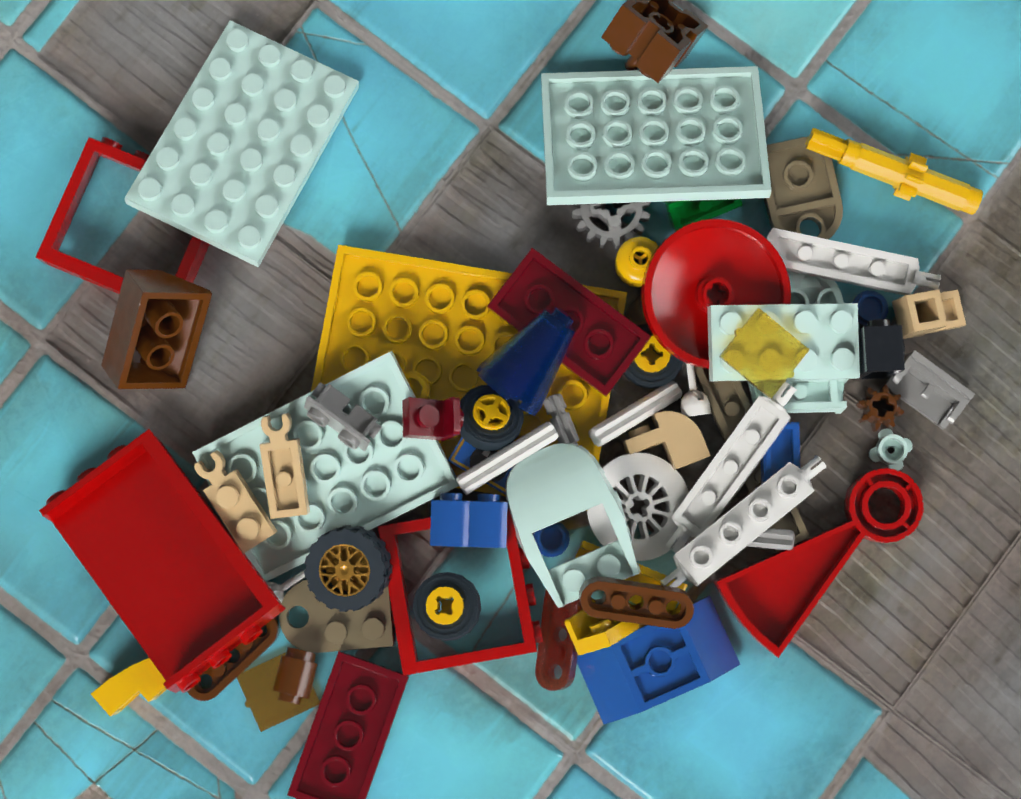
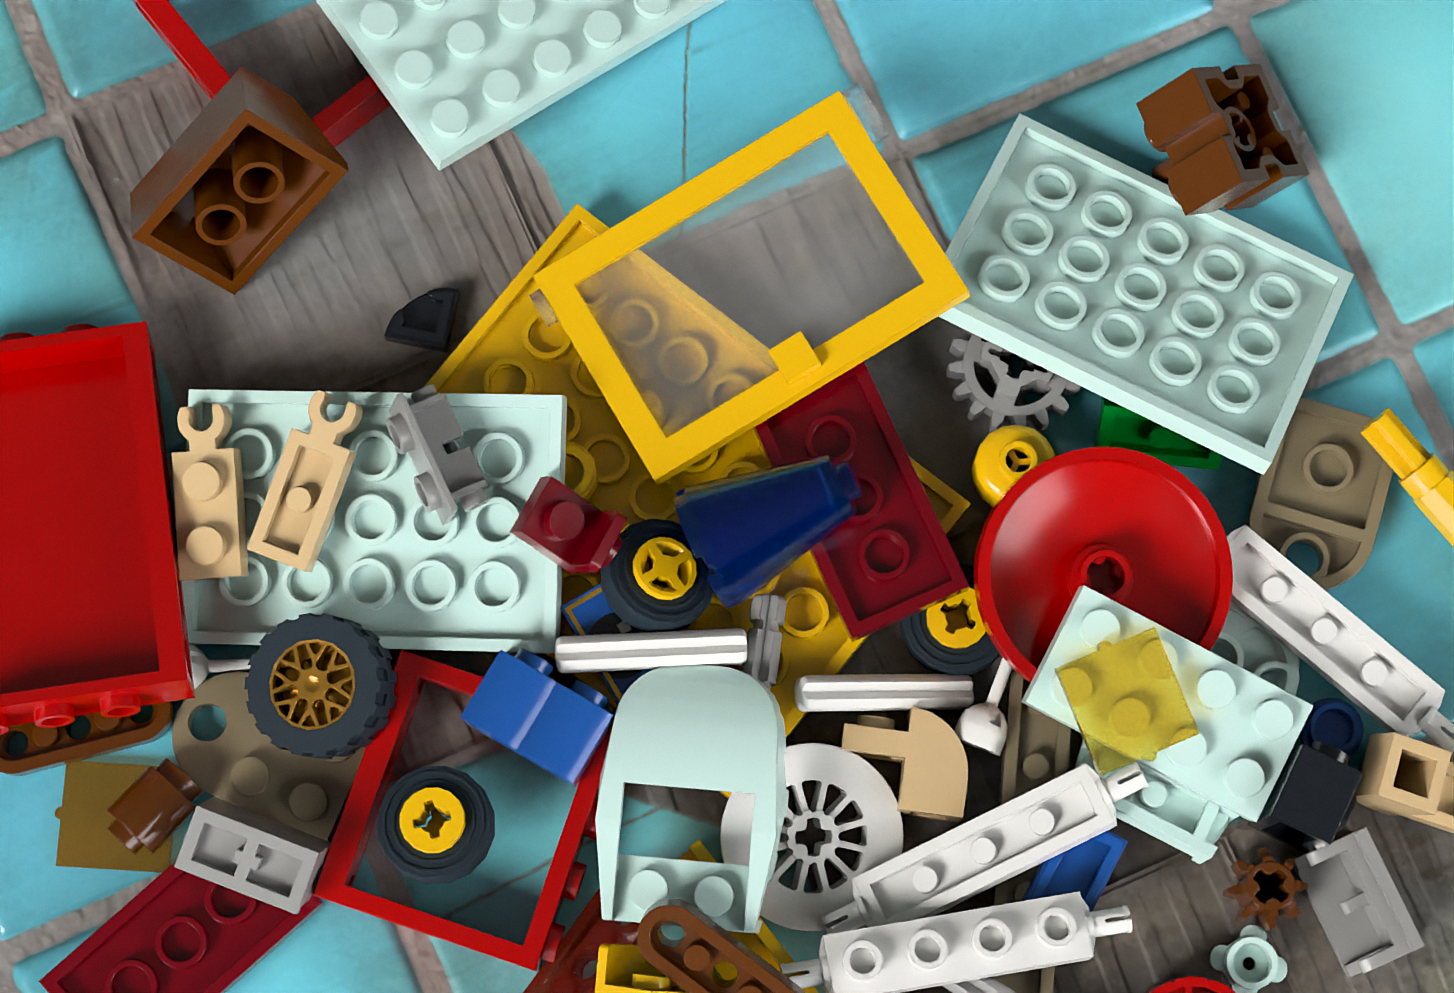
camera: 25 degrees right, 5 degrees down
blue plate [533,522,570,557] -> none
none -> light grey hinge [174,797,332,914]
none -> black tile [384,288,460,353]
none -> door [529,83,970,485]

